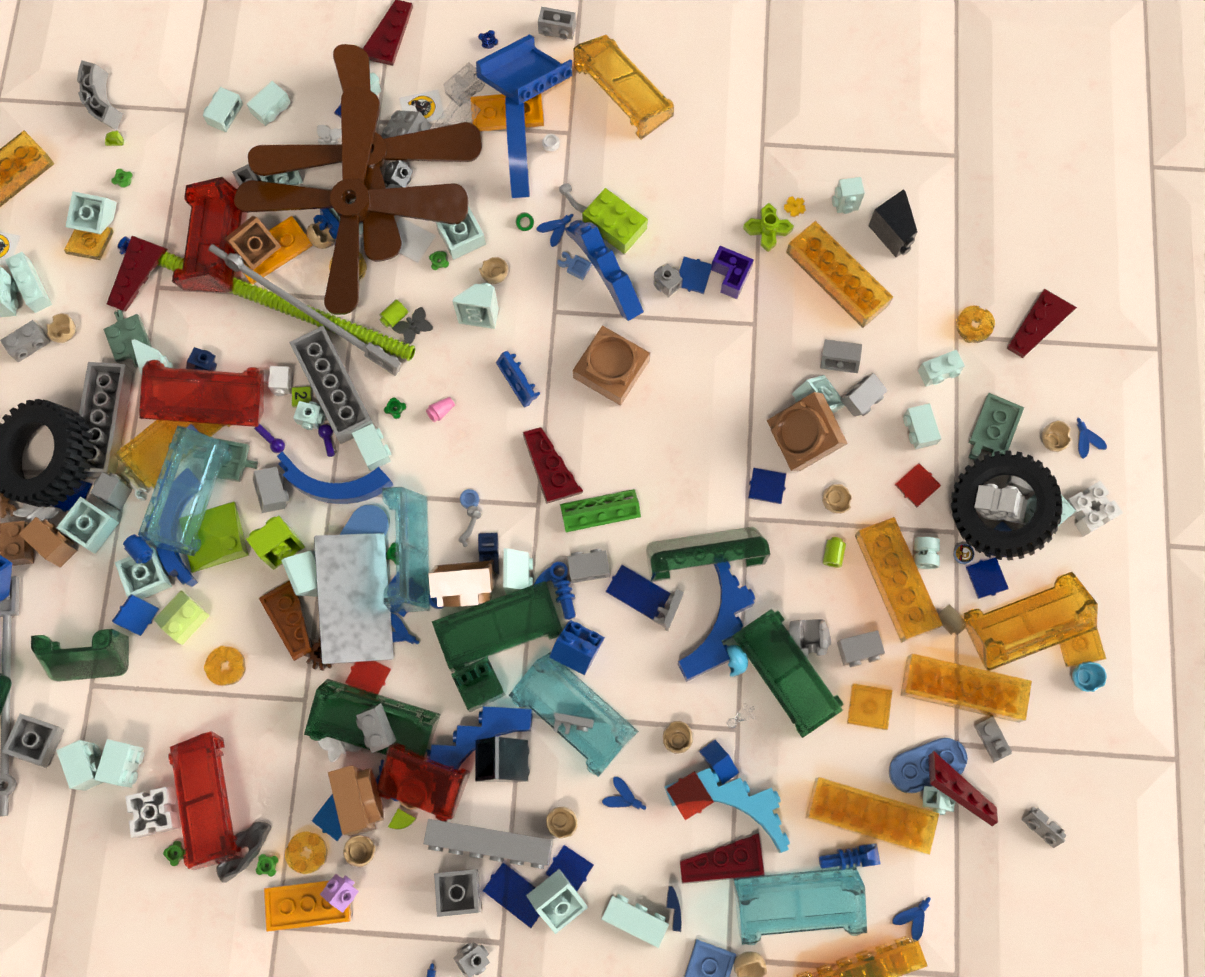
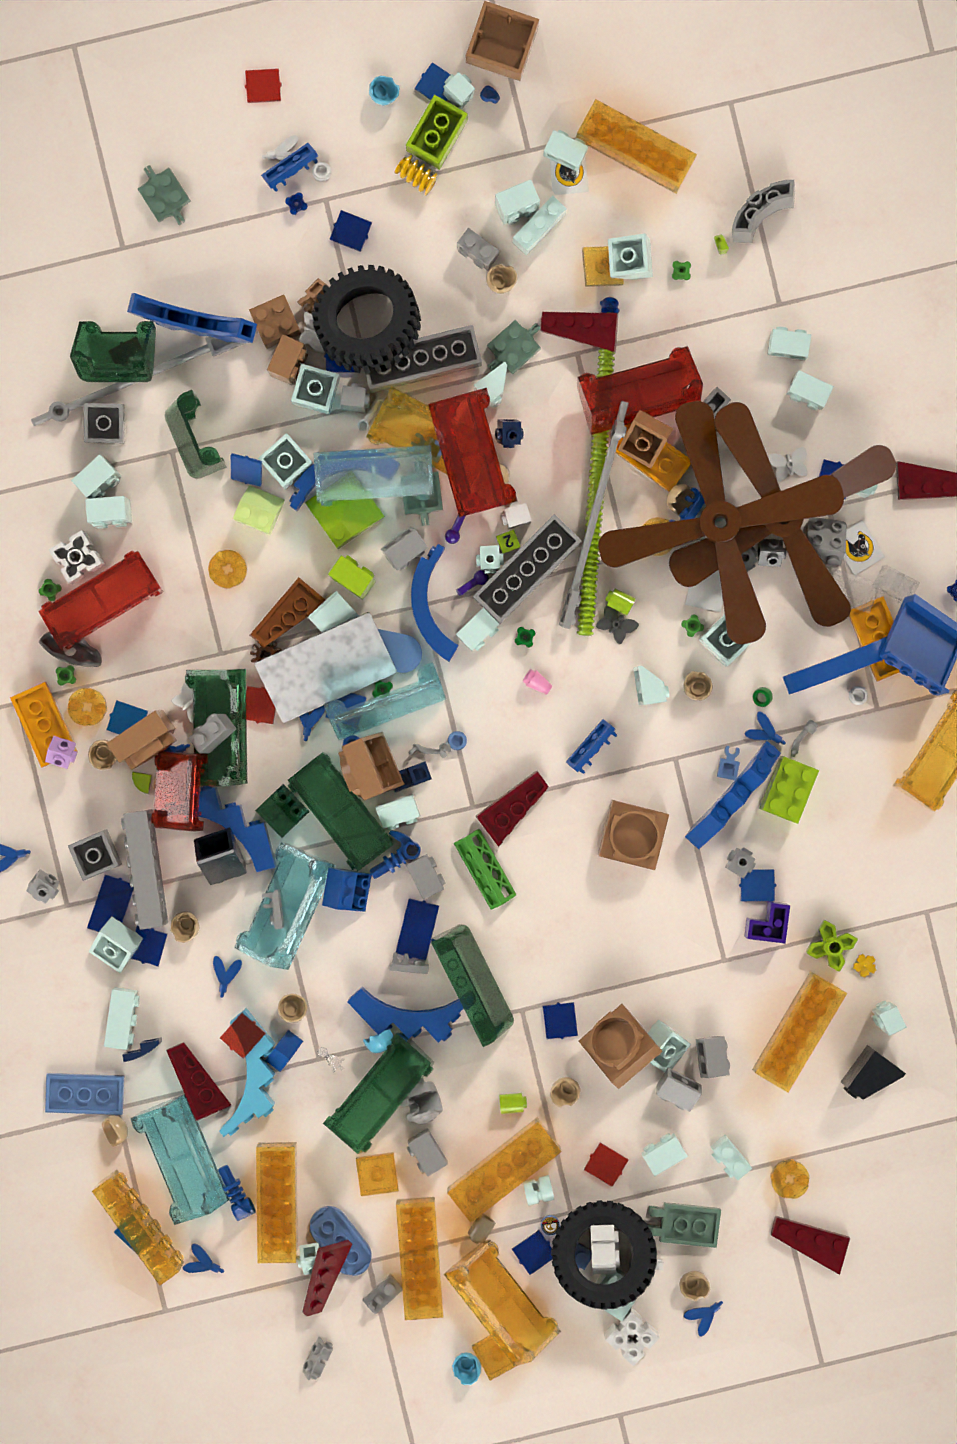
camera: 75 degrees right, 15 degrees up
blue brick [123,534,153,564] -> none

